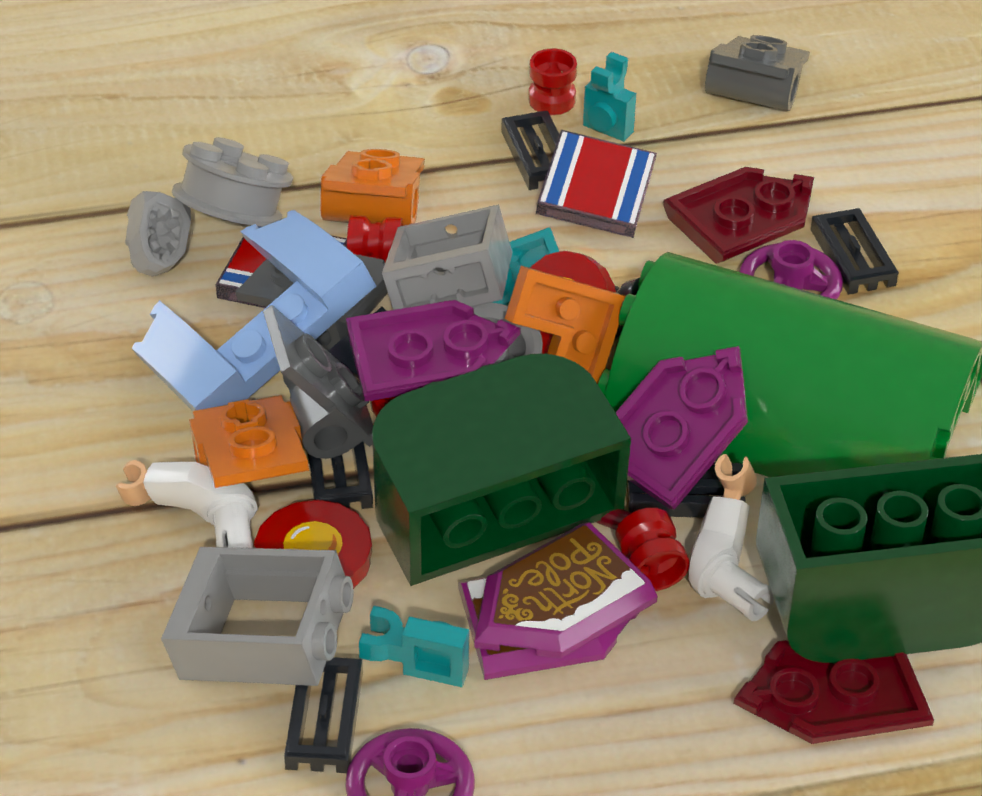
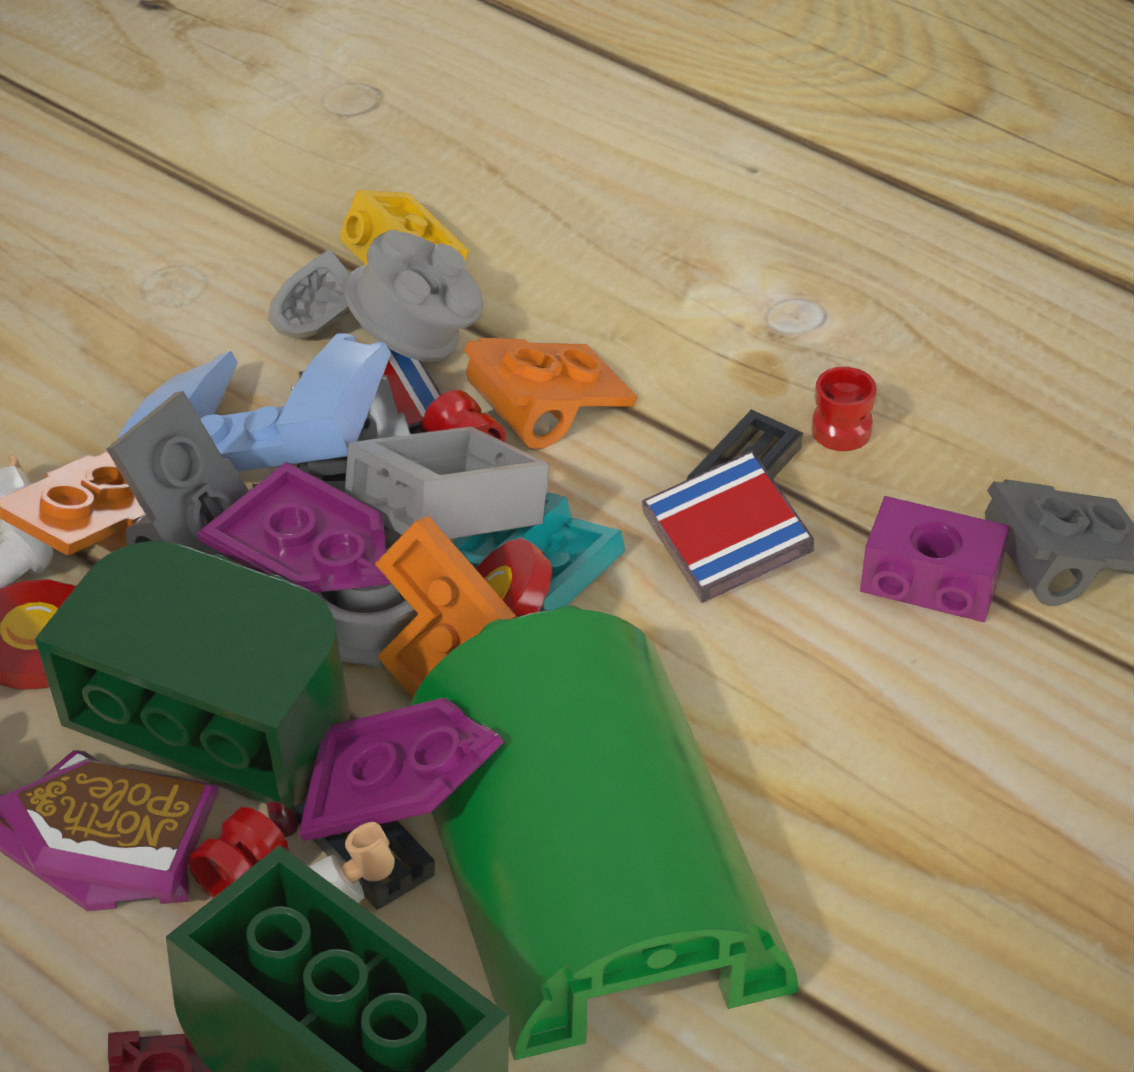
camera: 50 degrees right, 0 degrees up
teal plate [583,52,637,142] -> none
dark red tile [663,167,814,264] -> none
magenta piece [739,240,843,300] -> none
black tile [810,208,899,295] -> none
none -> yellow bracket [339,189,469,265]
none -> magenta brick [860,496,1010,623]

